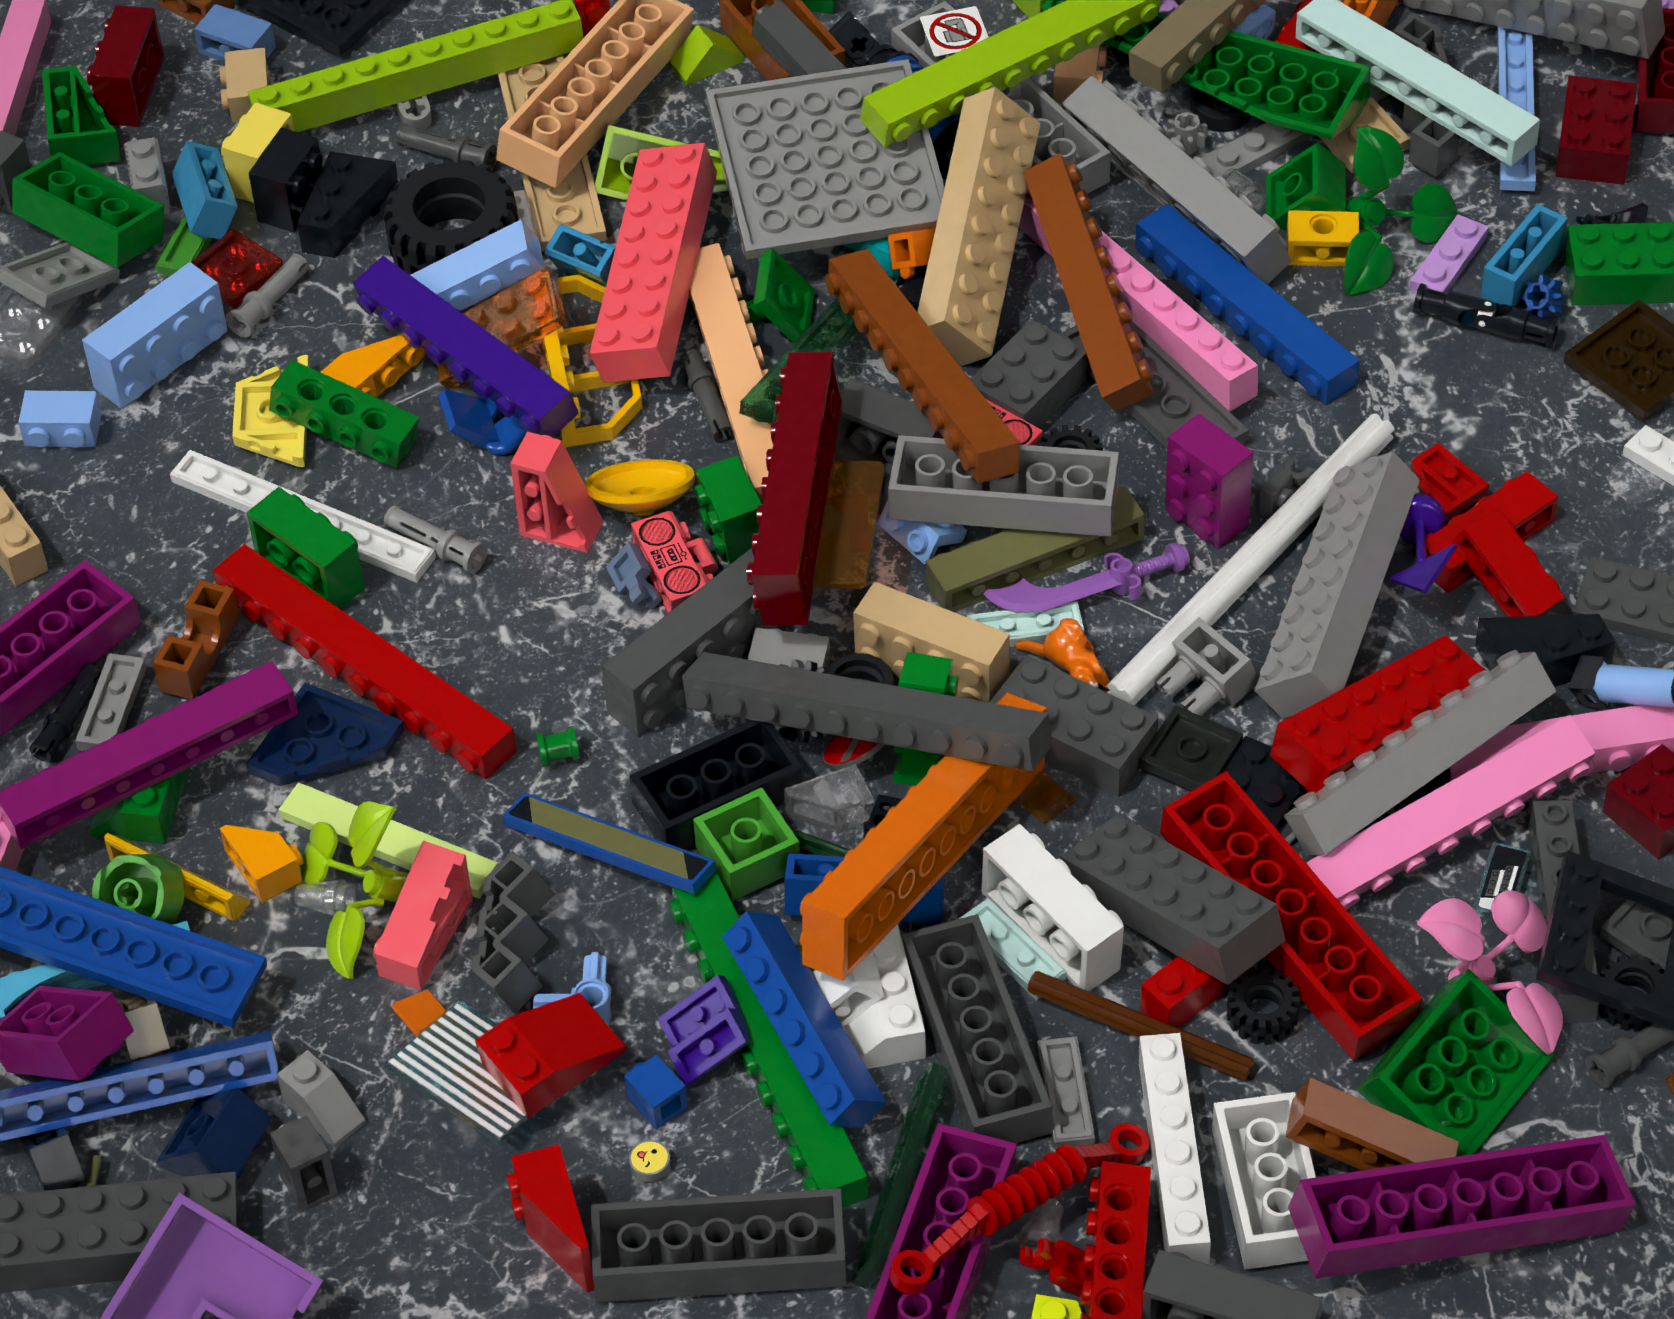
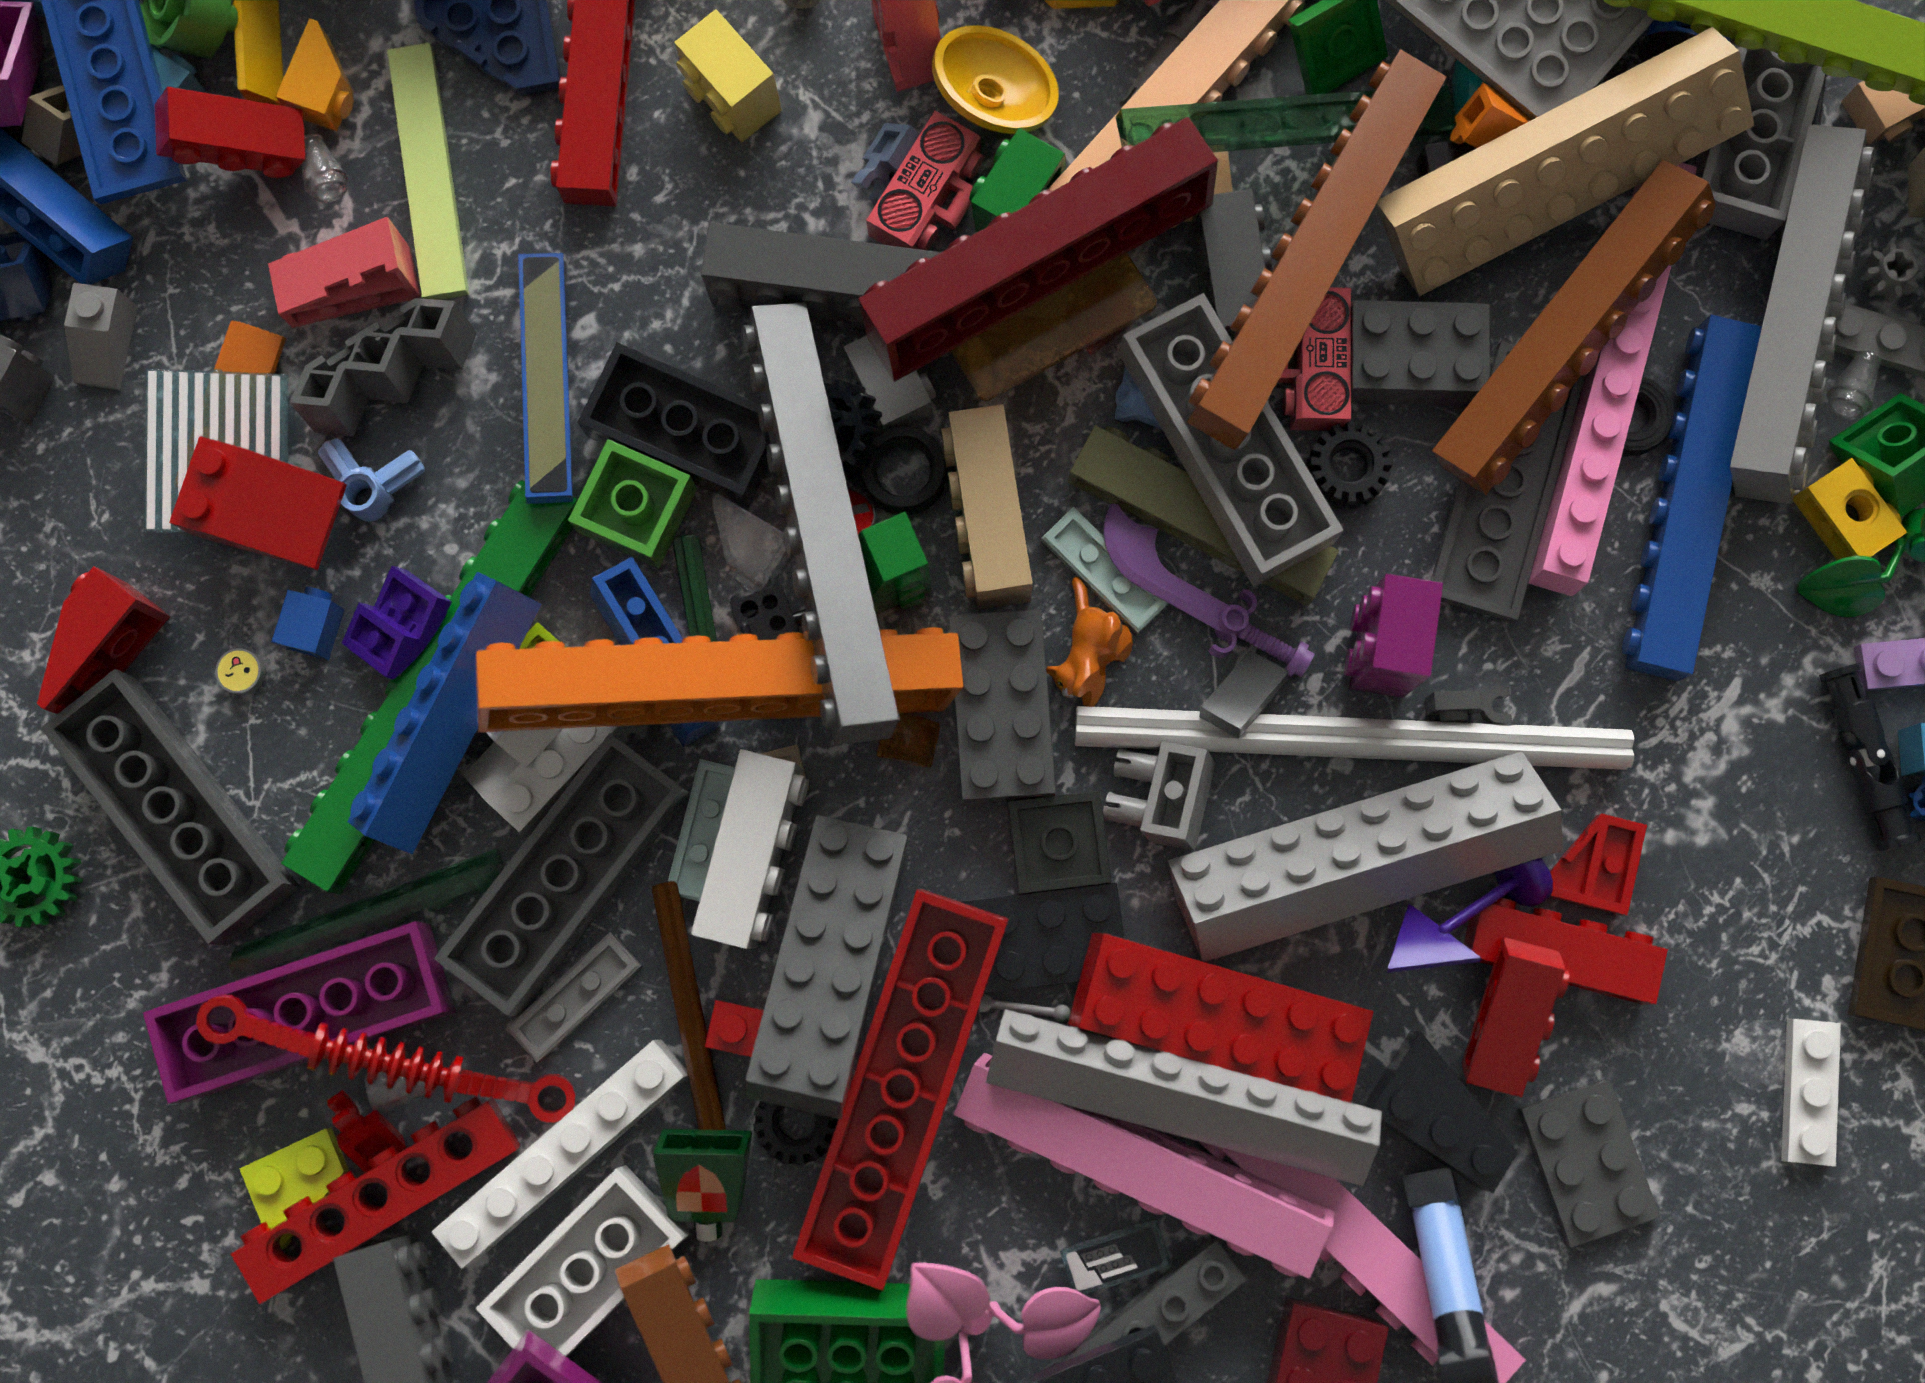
camera: 55 degrees right, 30 degrees up
lime plant [302,801,408,979] -> none
green bush [535,726,580,767] -> none
none -> red brick [155,86,305,178]
none -> dark green torso [653,1129,752,1242]
none -> light yellow brick [674,9,782,143]
none -> dark grey tile [1199,650,1289,739]

